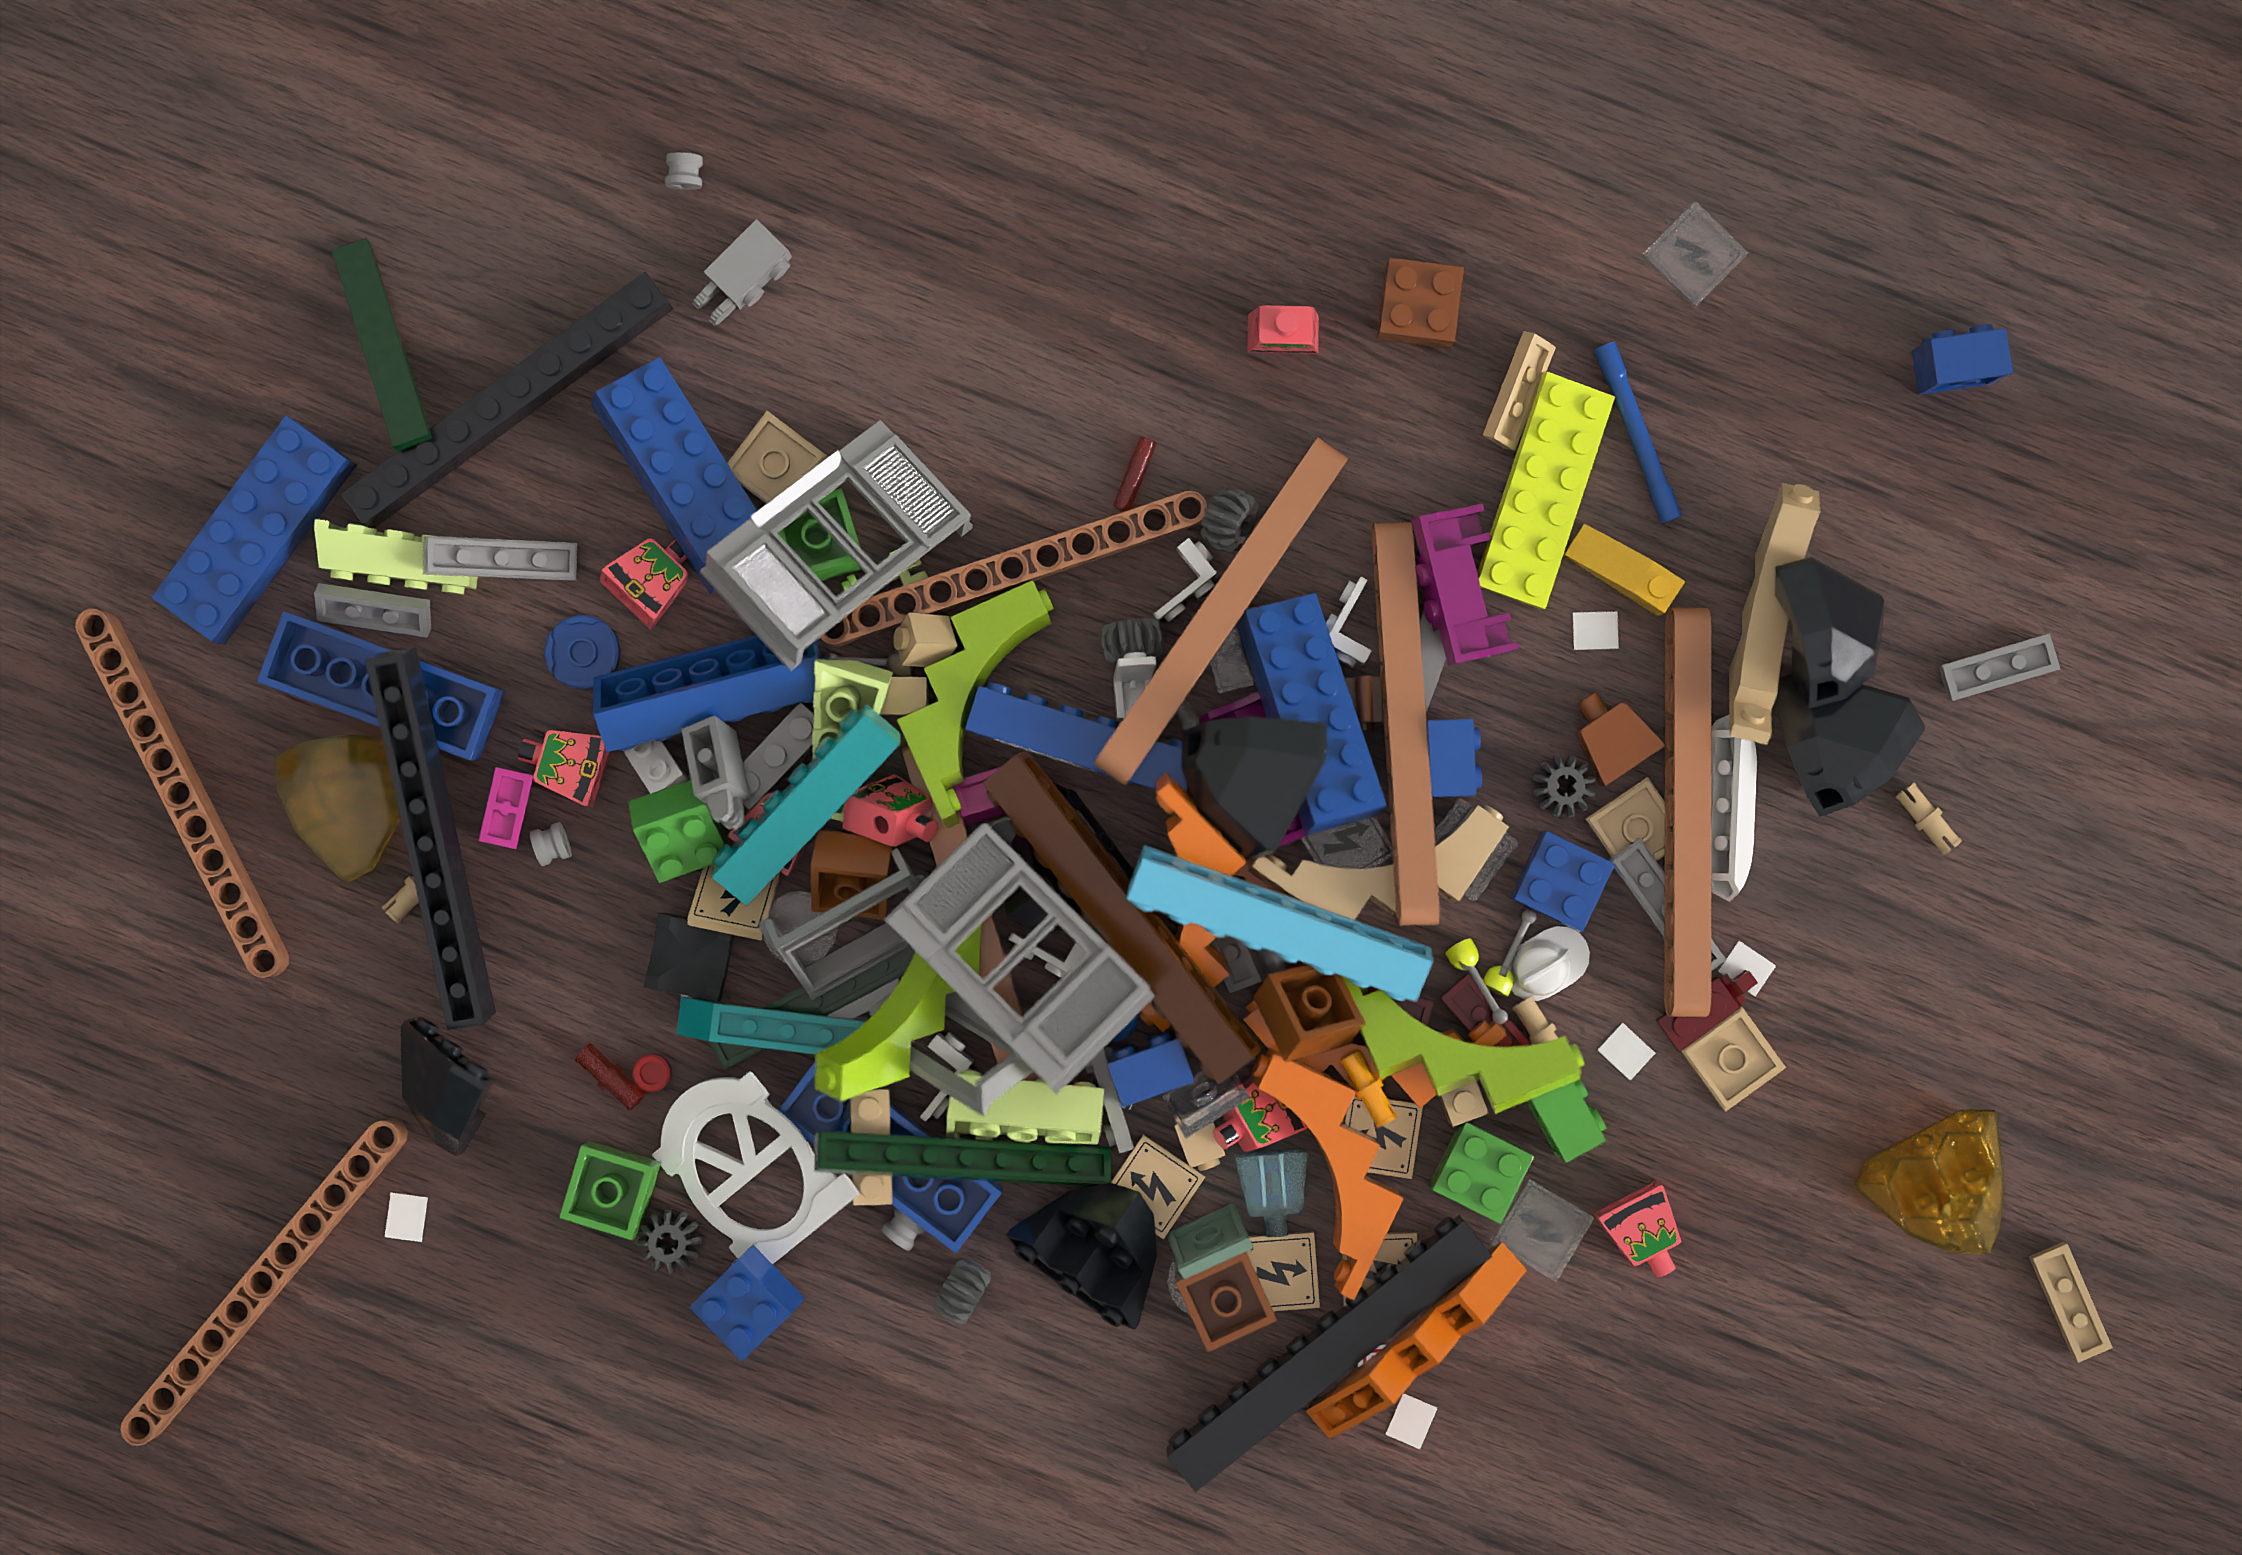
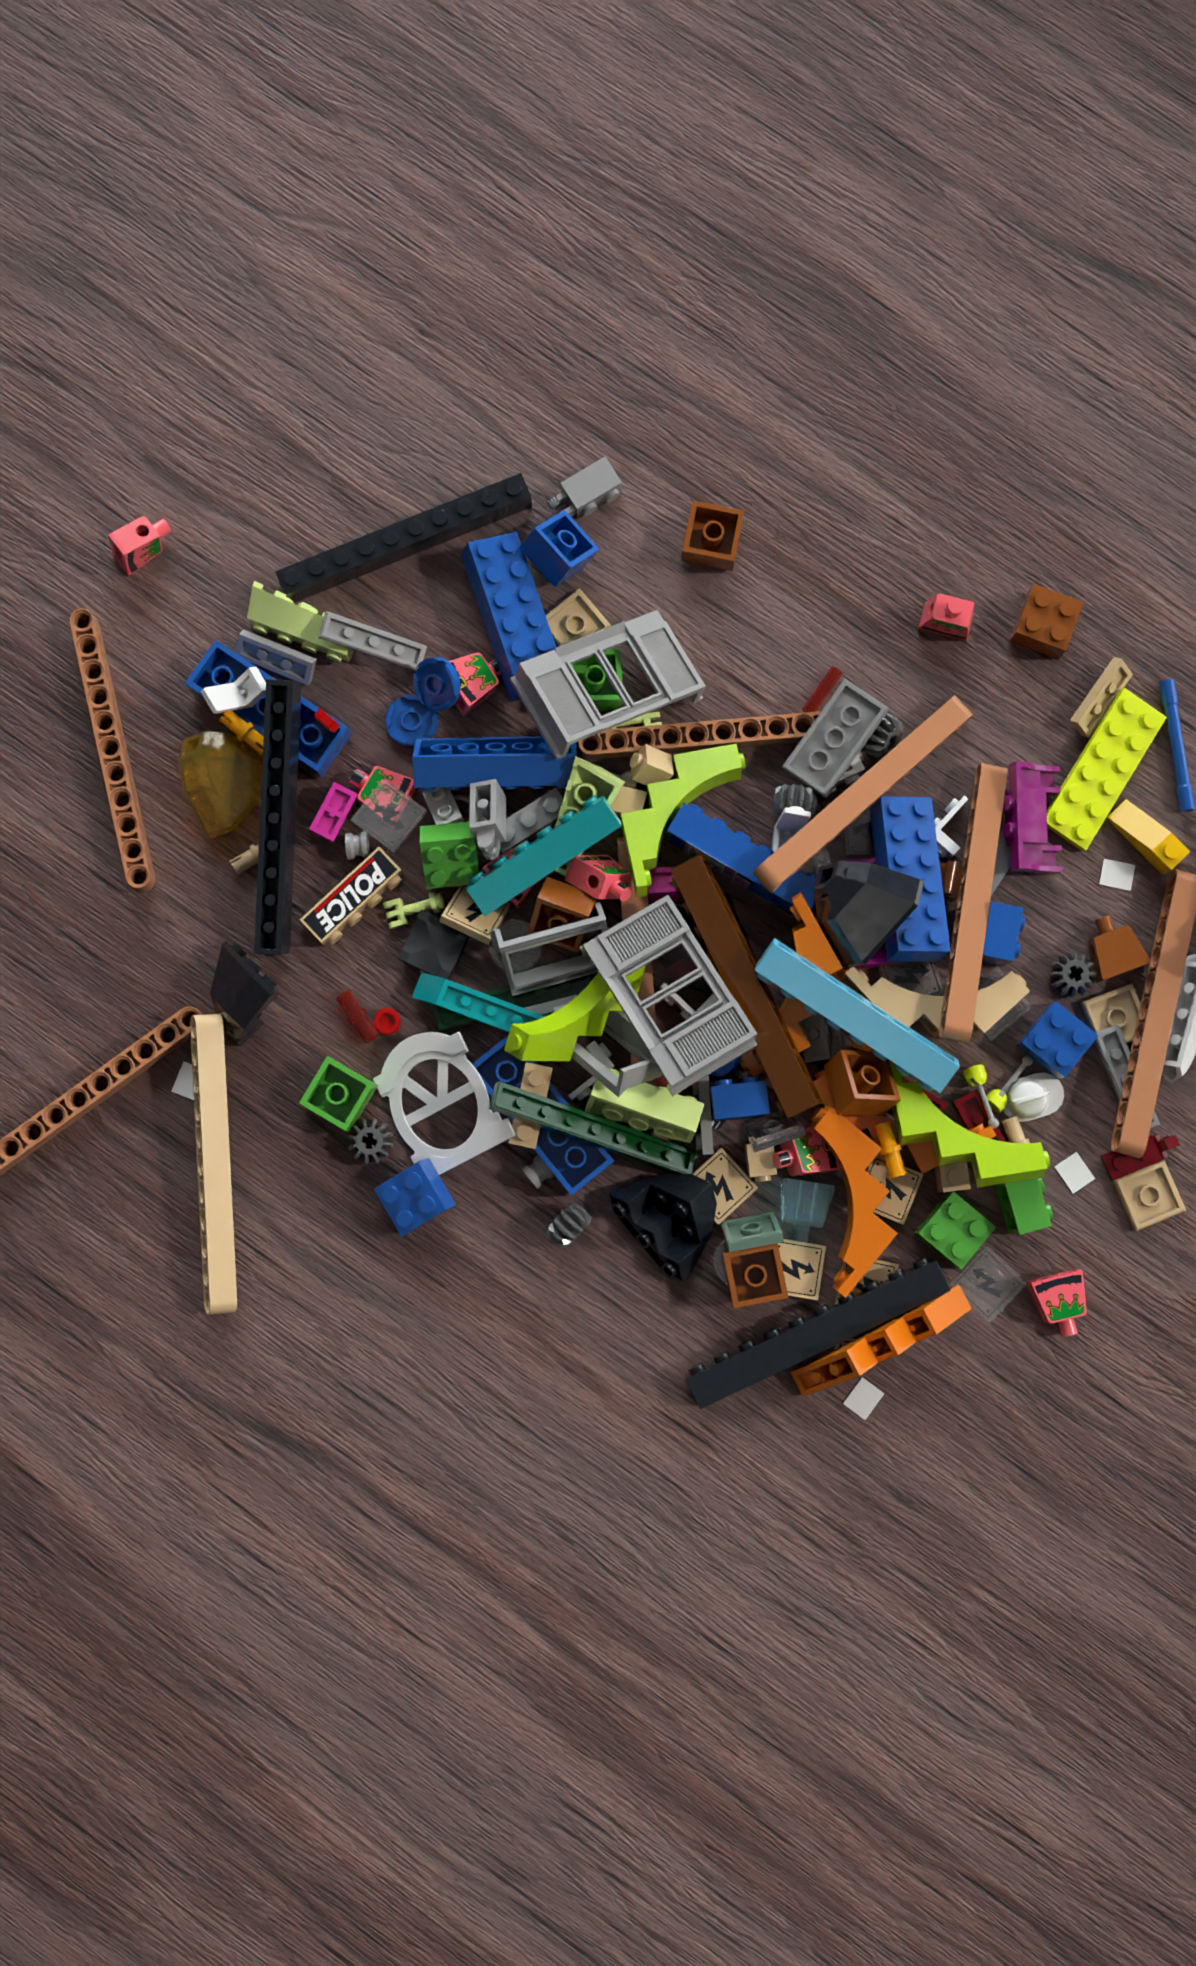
camera: 10 degrees right, 5 degrees down
blue brick [151,415,357,645] -> none
dark green tile [332,237,432,451] -> none
light grey wheel [664,153,703,190] -> none
white sticker [1718,941,1776,996] -> none
none -> coral torso [108,516,172,576]
none -> tan beam [190,1014,237,1315]
none -> white bracket [201,667,266,714]
none -> light orange pin [219,711,264,756]
none -> brick [300,847,403,946]
none -> red tile [314,708,341,733]
none -> clear tile [351,778,427,853]
none -> yellowish green hinge [383,892,445,929]
none -> blue tile [413,657,461,711]
none -> blue brick [519,510,600,587]
none -> dark orange brick [681,501,745,571]
none -> light grey tile [782,679,890,798]

